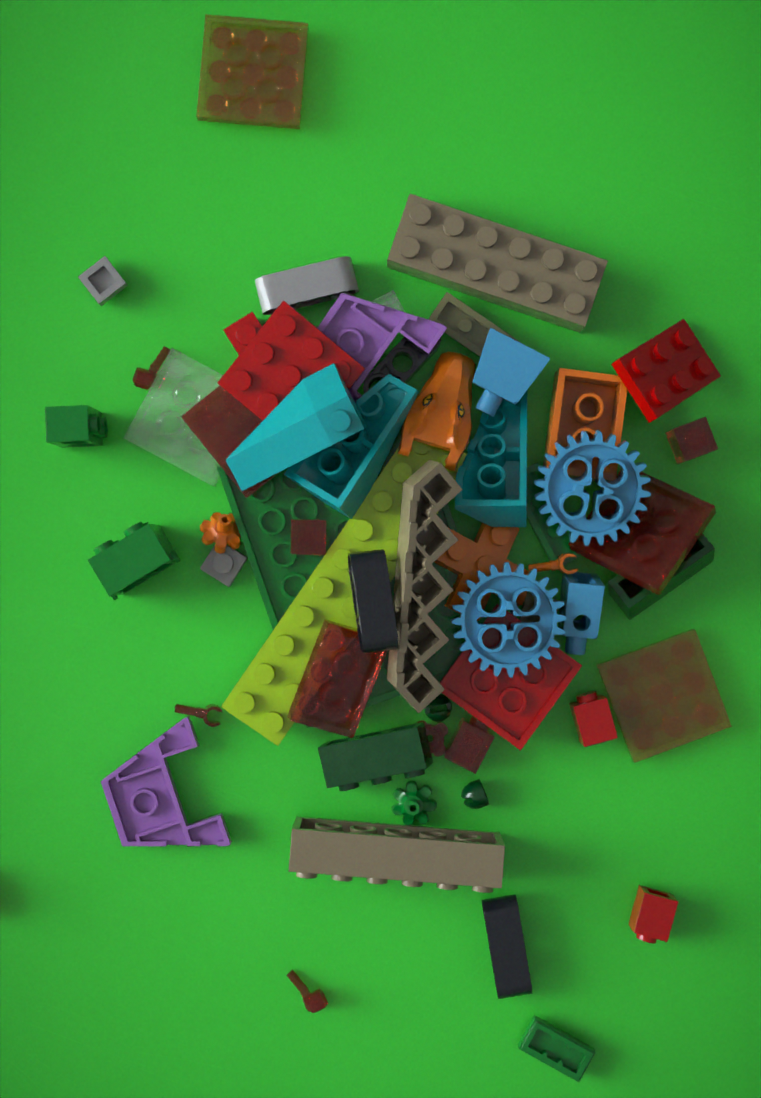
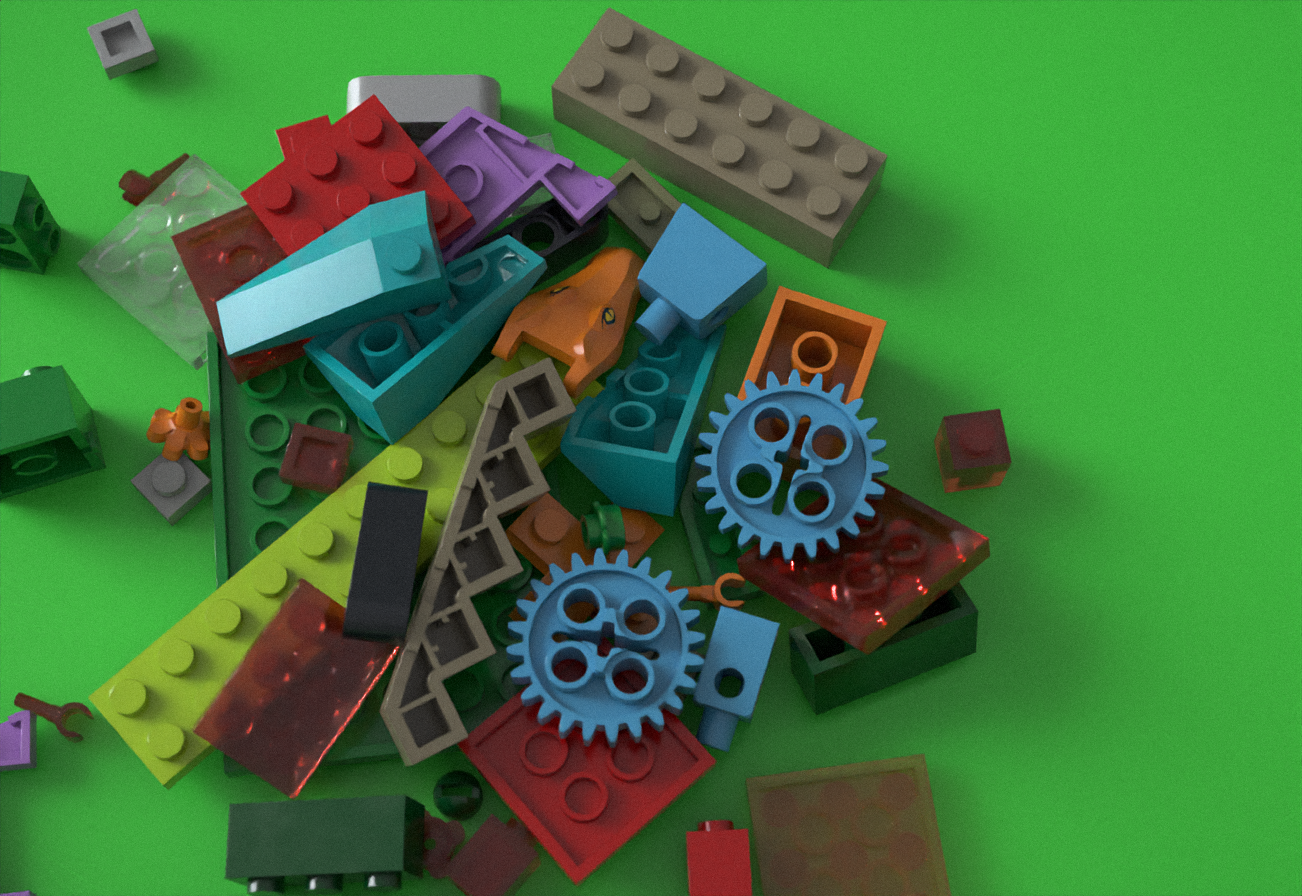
camera: 10 degrees right, 20 degrees down
red plate [611,319,721,423] -> none
none -> green plate [580,500,625,558]

